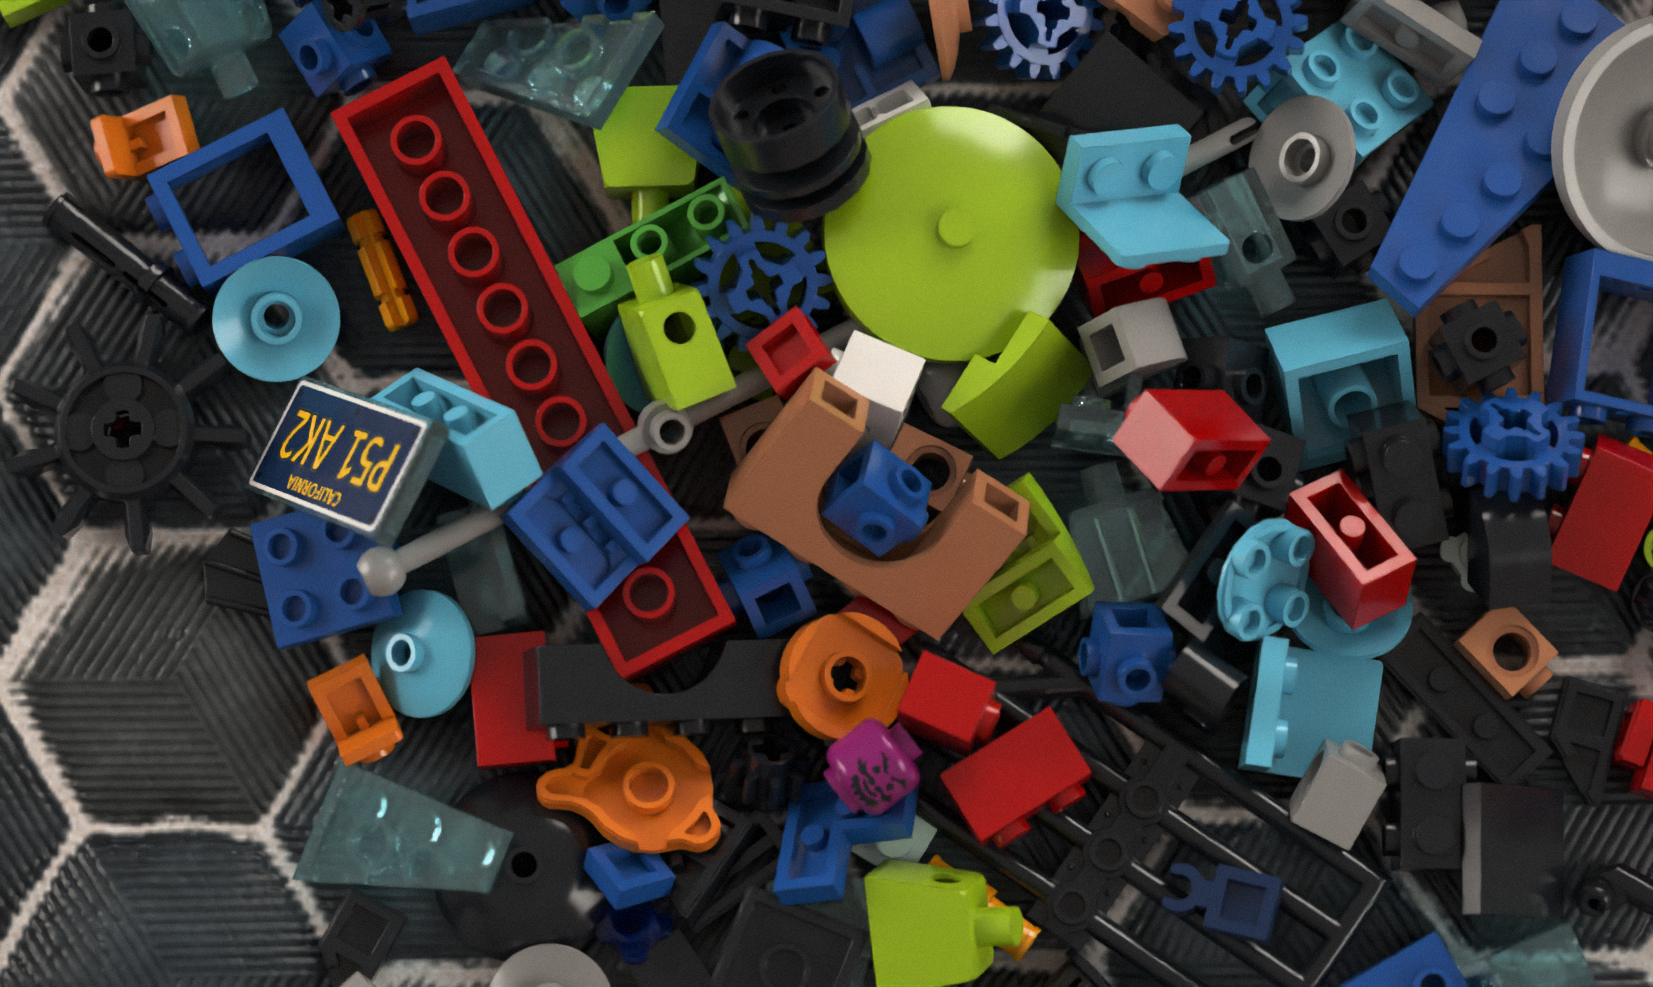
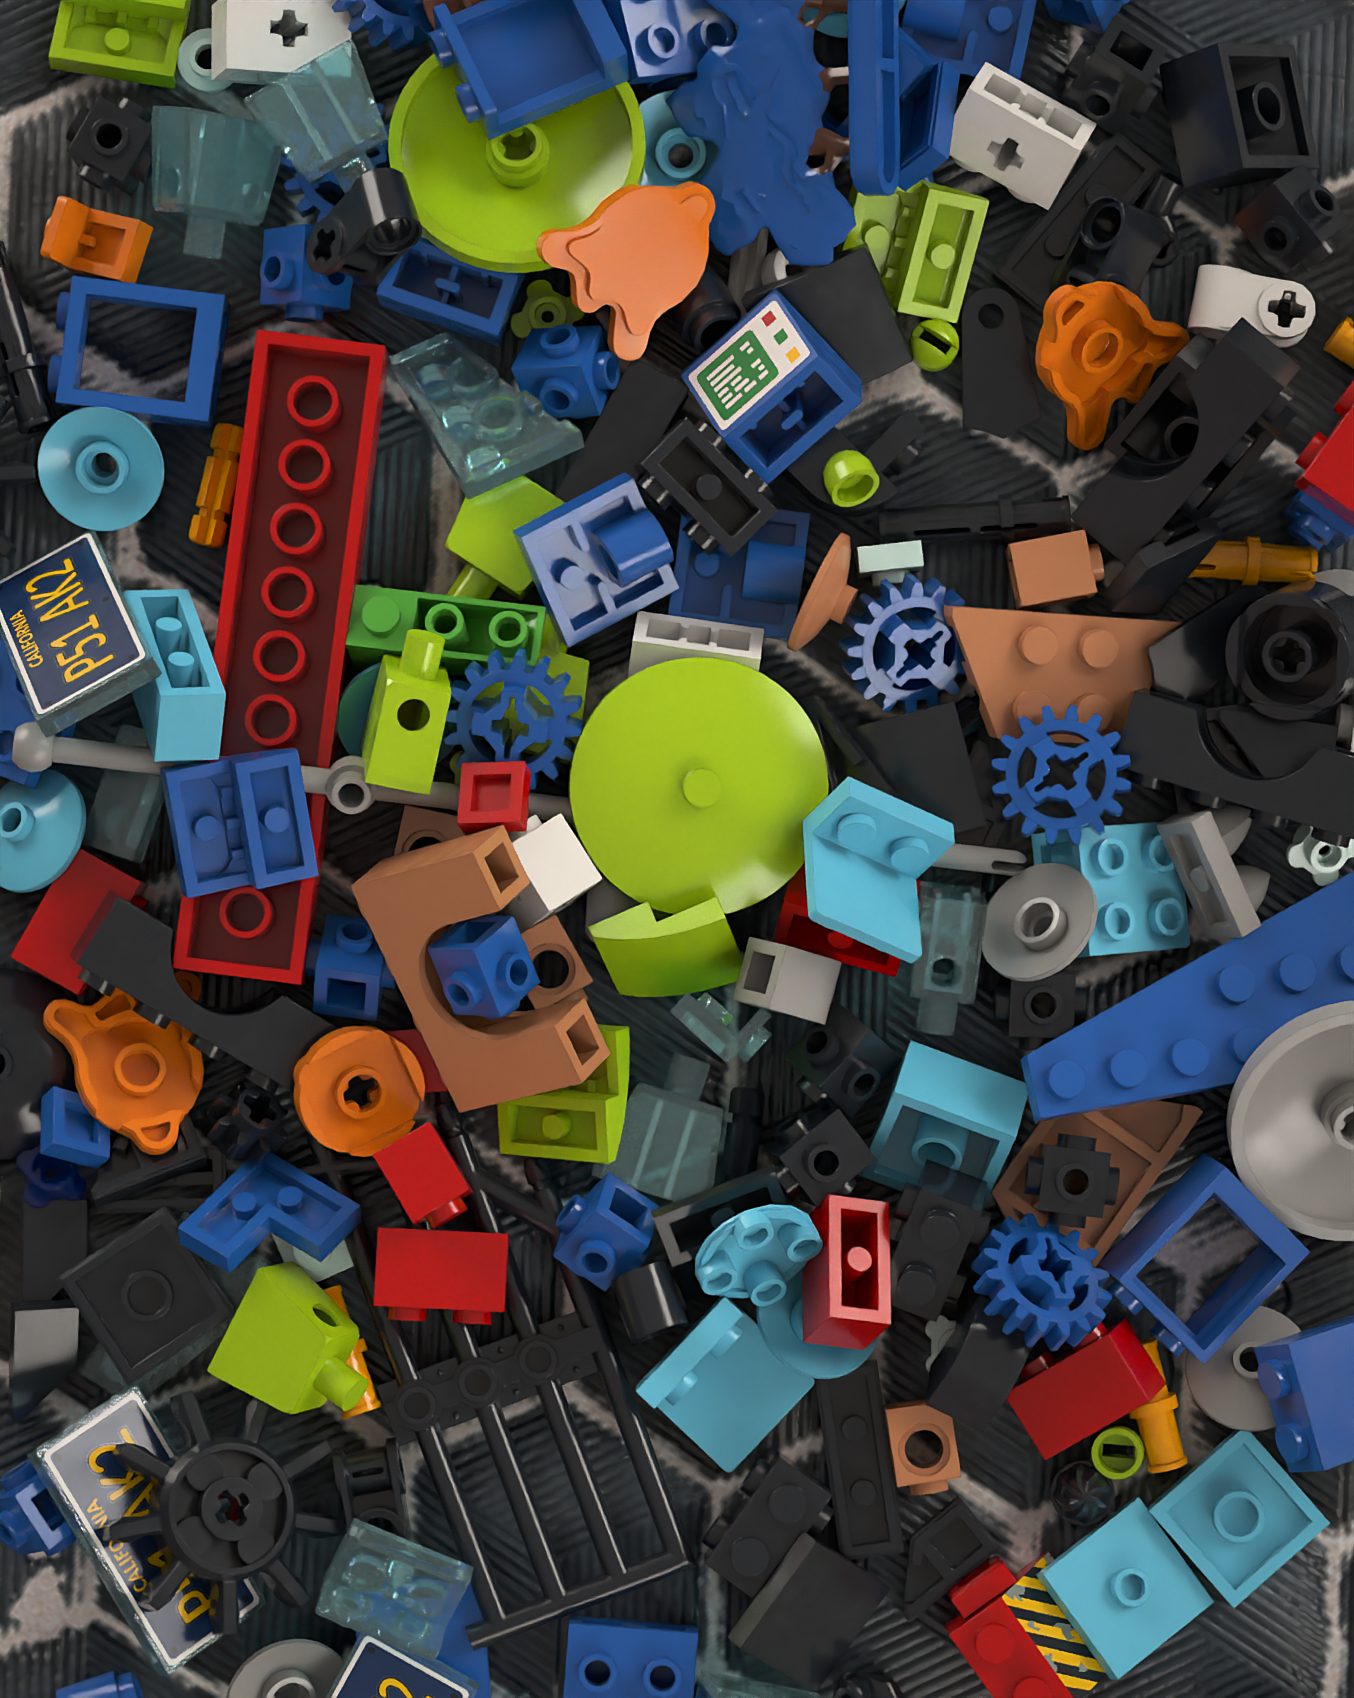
camera: 30 degrees right, 5 degrees up
black wheel [708,48,871,223] -> none
magenta head [823,718,923,815] -> none
red brick [1112,389,1272,491] -> none
dark blue plate [1161,863,1285,946] -> none
light grey brick [1288,737,1387,851] -> none

